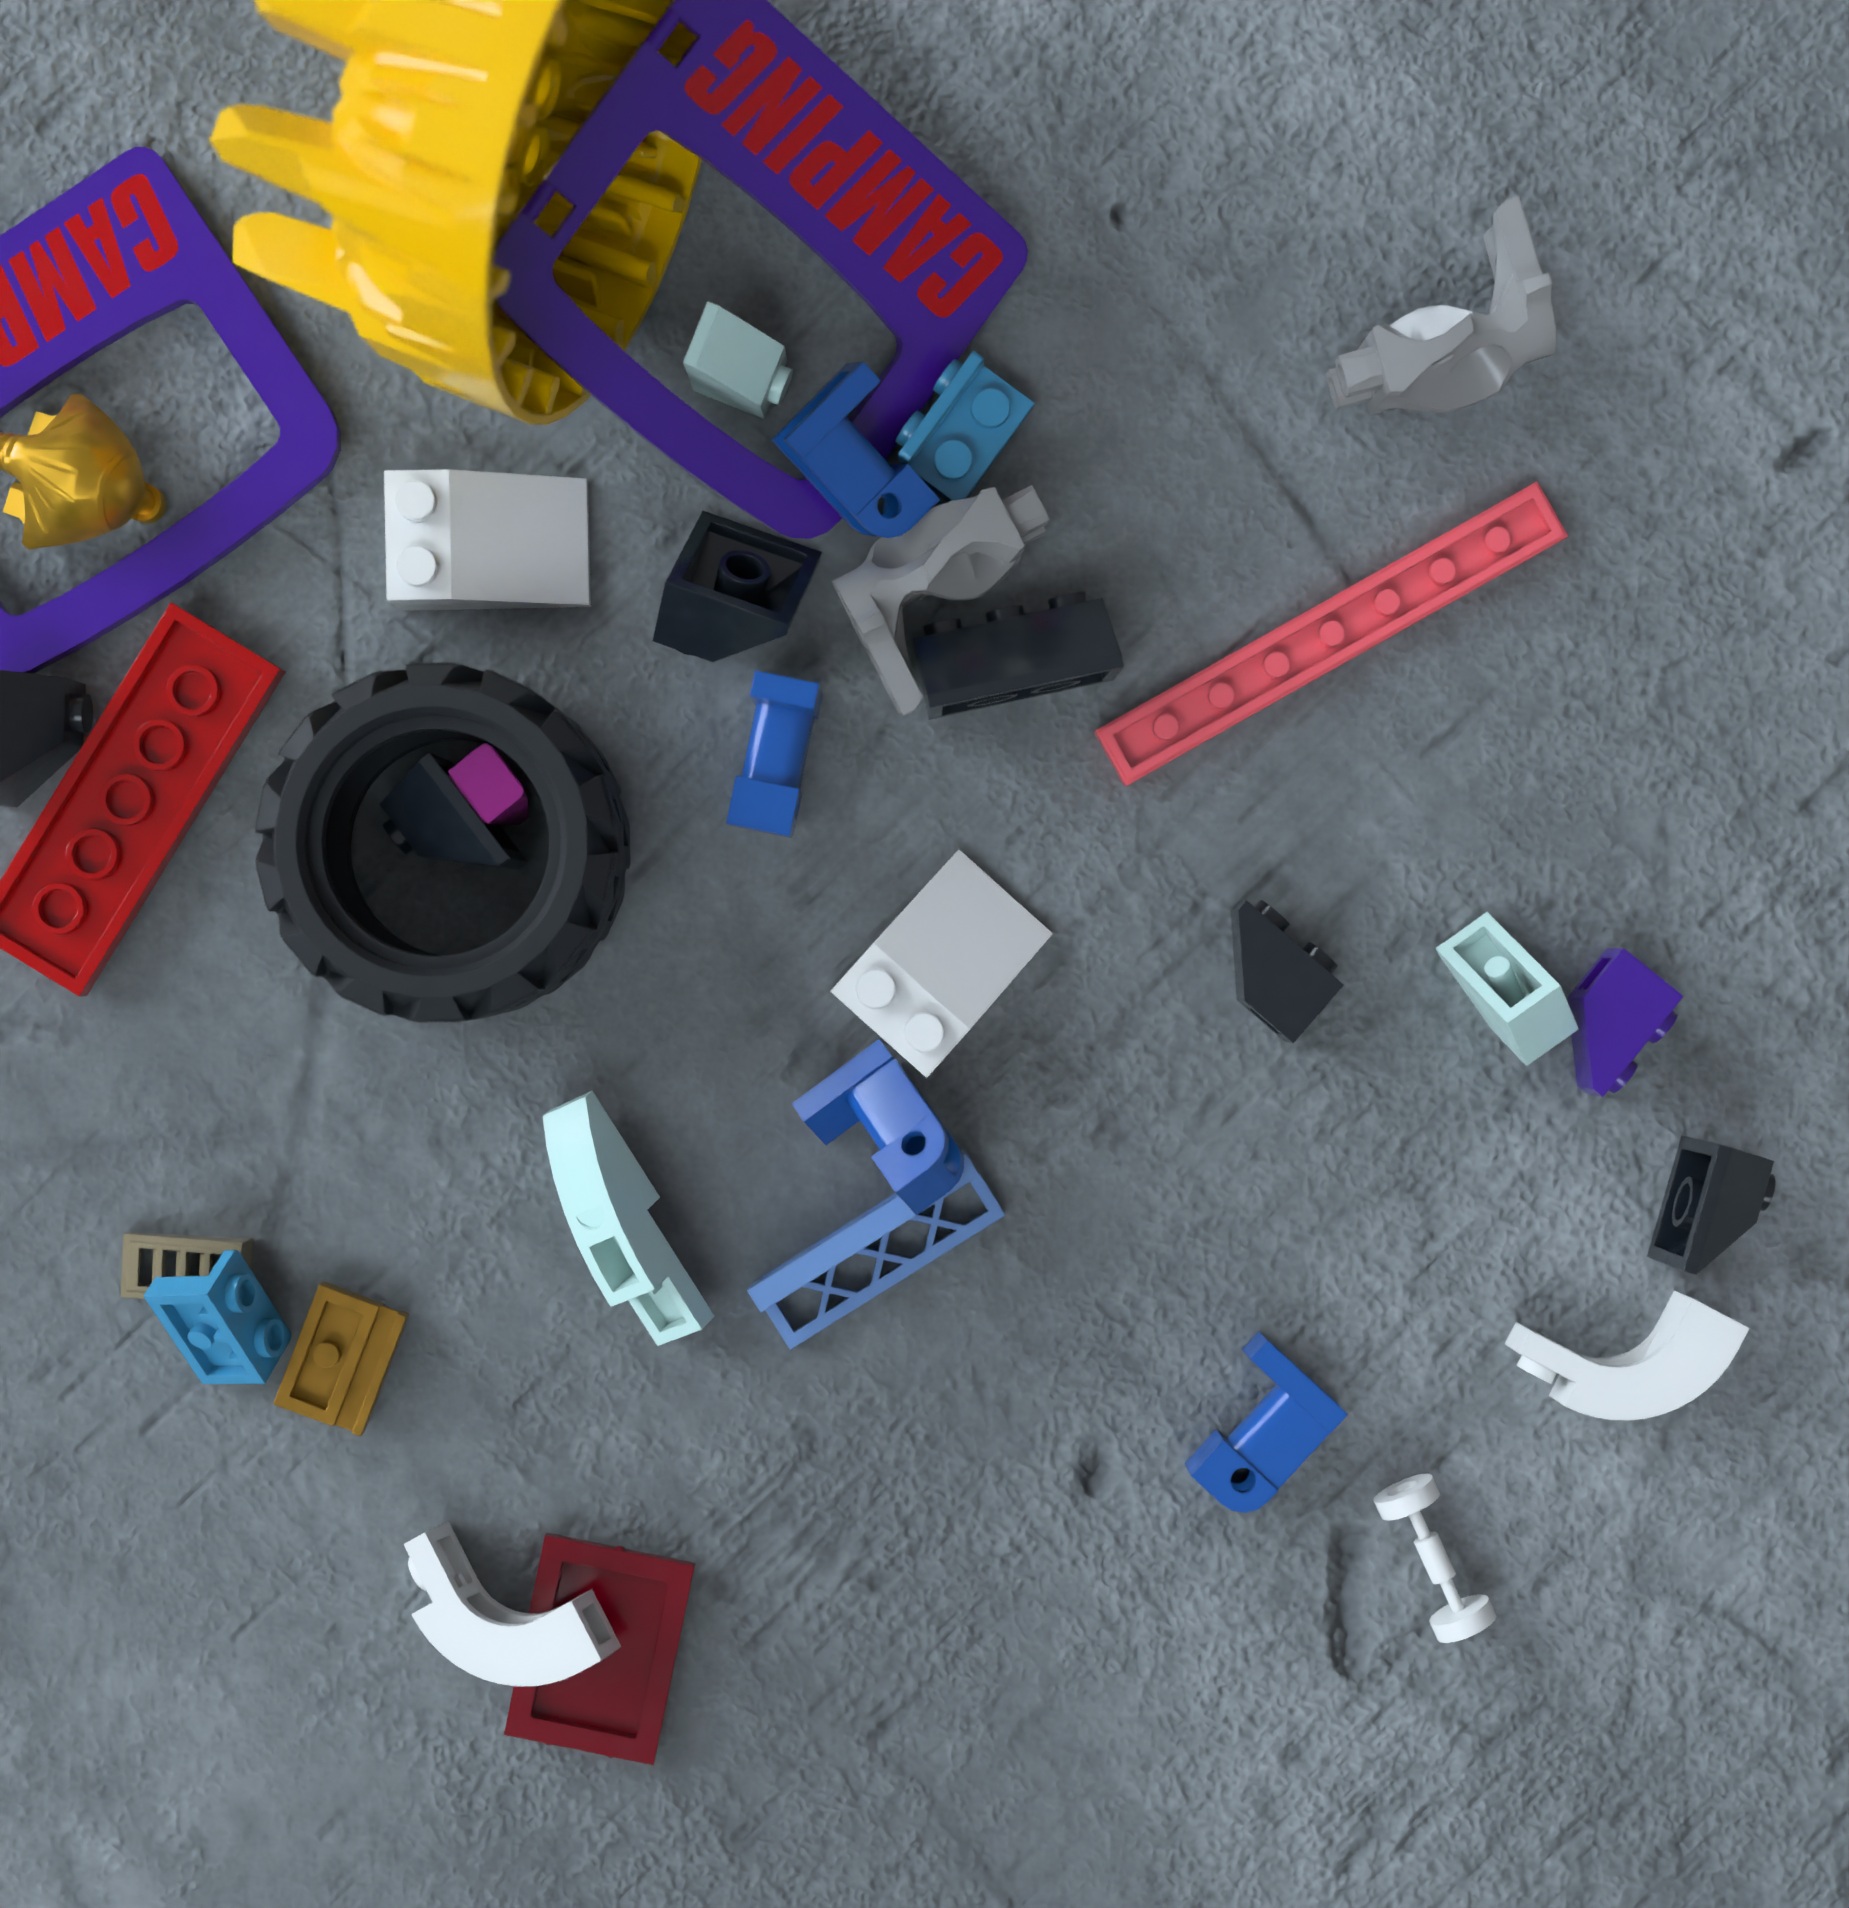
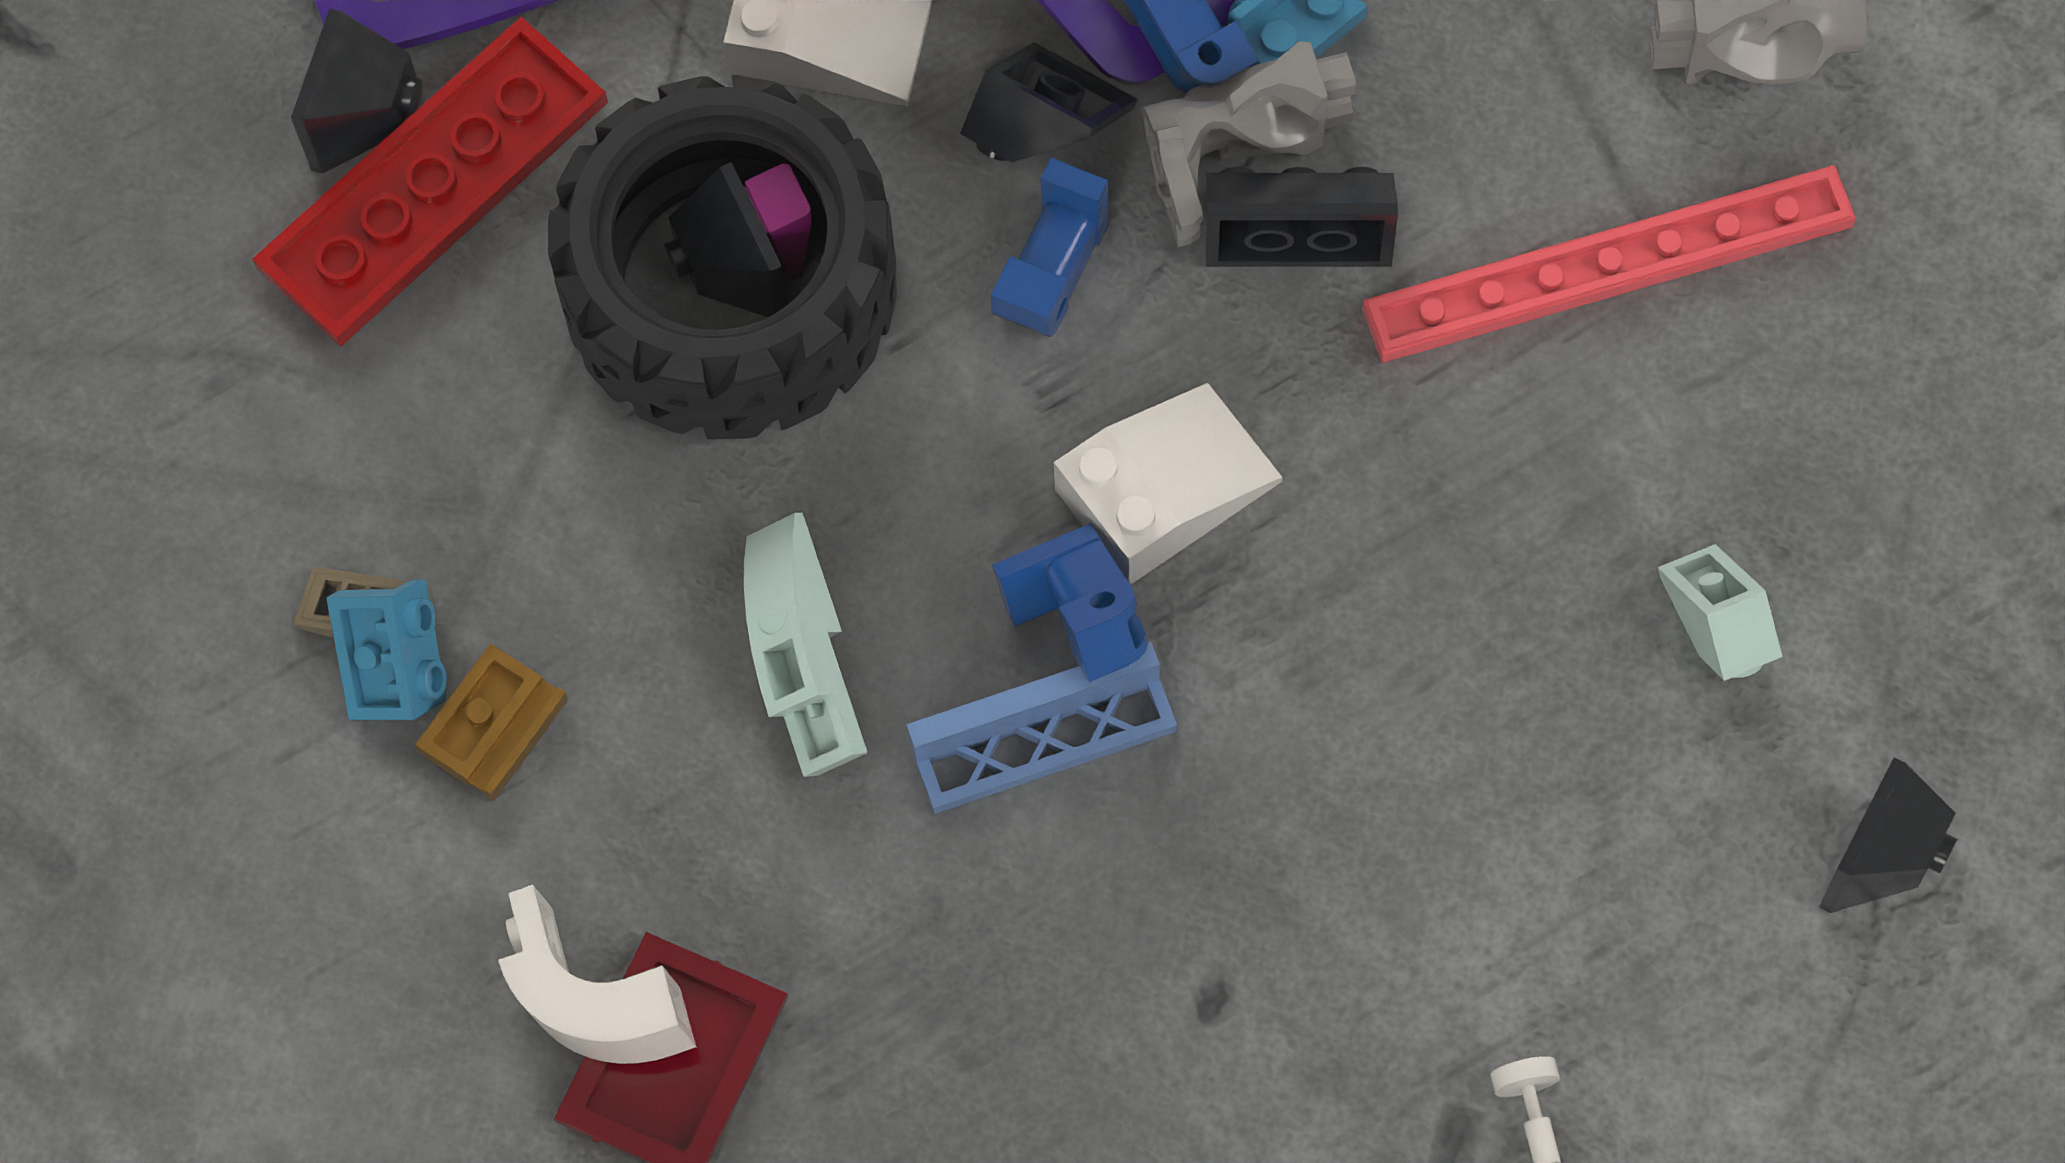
camera: 20 degrees right, 20 degrees down
blue piece [1184,1332,1348,1513] -> none
black slope [1231,900,1344,1043] -> none
white arch [1505,1291,1750,1420] -> none
dark purple slope [1567,948,1684,1097] -> none

